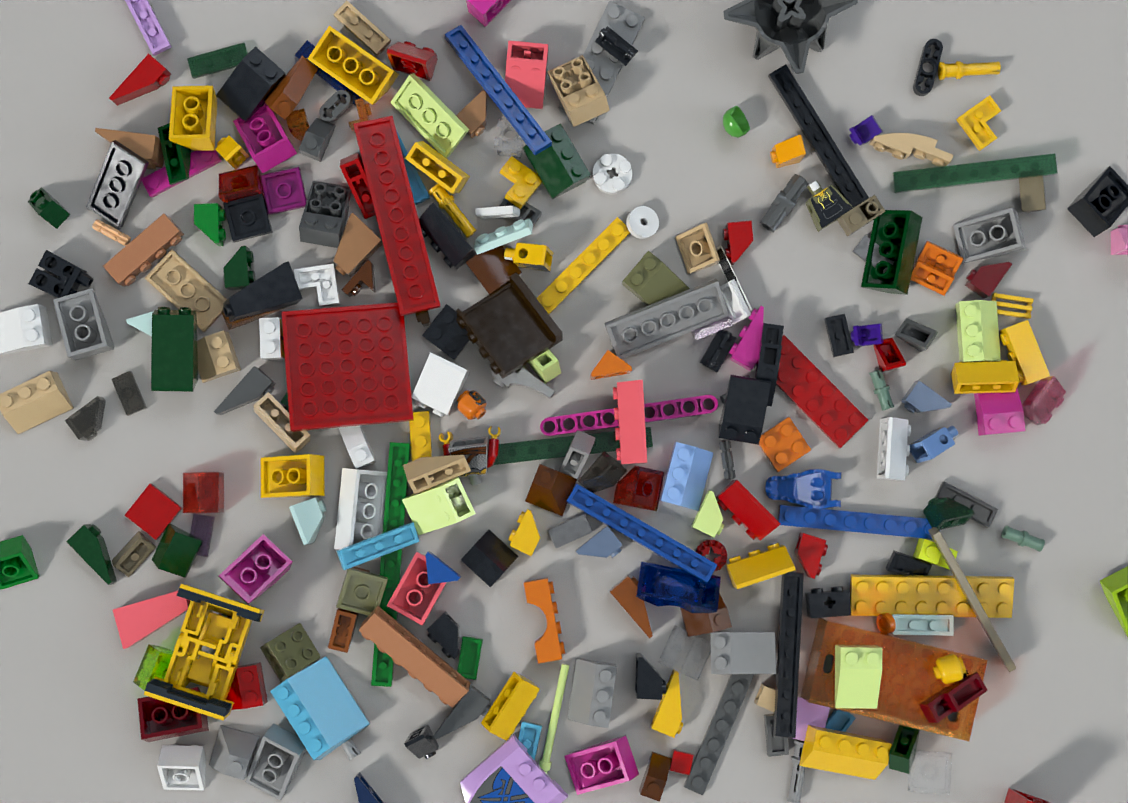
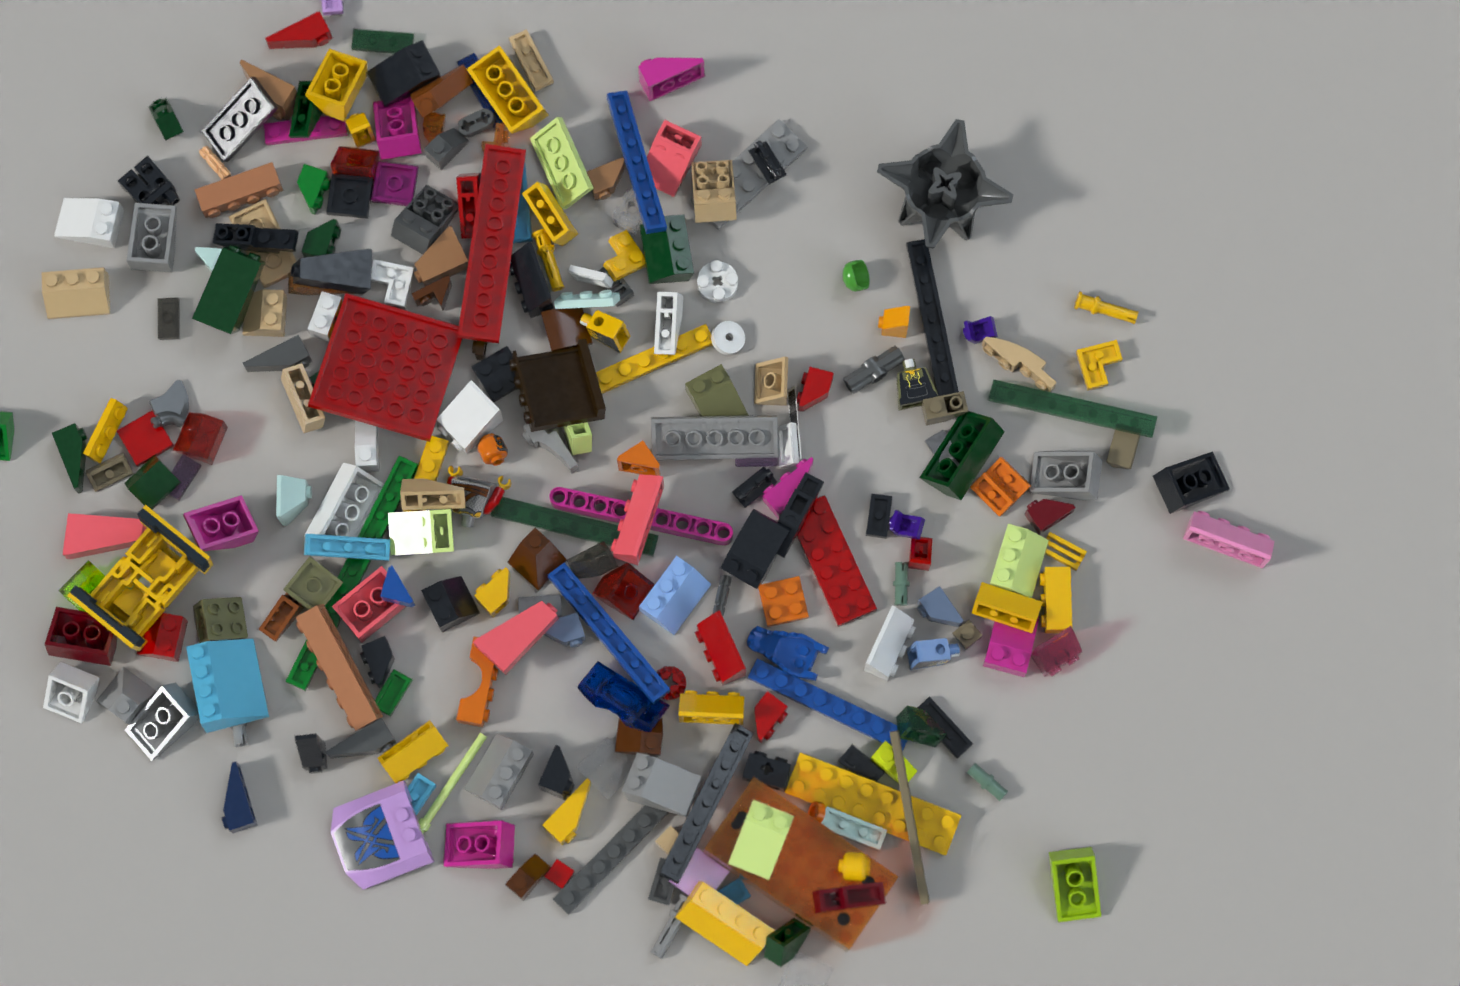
camera: 25 degrees right, 10 degrees down
clear smoke slope [65,396,106,441] -> none
yellow slope [261,454,325,498] -> none
red slope [387,41,438,81] -> none
light grey slope [559,430,596,479] -> none
dark orange slope [609,575,653,639] -> none
yellowish green slope [691,490,724,538] -> none
dark grey slope [895,318,938,352] -> none
black beam [913,39,943,96] -> none
none -> yellow plate [83,398,128,464]
none -> dark grey arm [149,380,189,428]
none -> black slope [213,223,299,254]
none -> coral slope [473,601,559,675]
none -> white slope [654,292,683,355]
none -> dark tan plate [952,620,983,650]

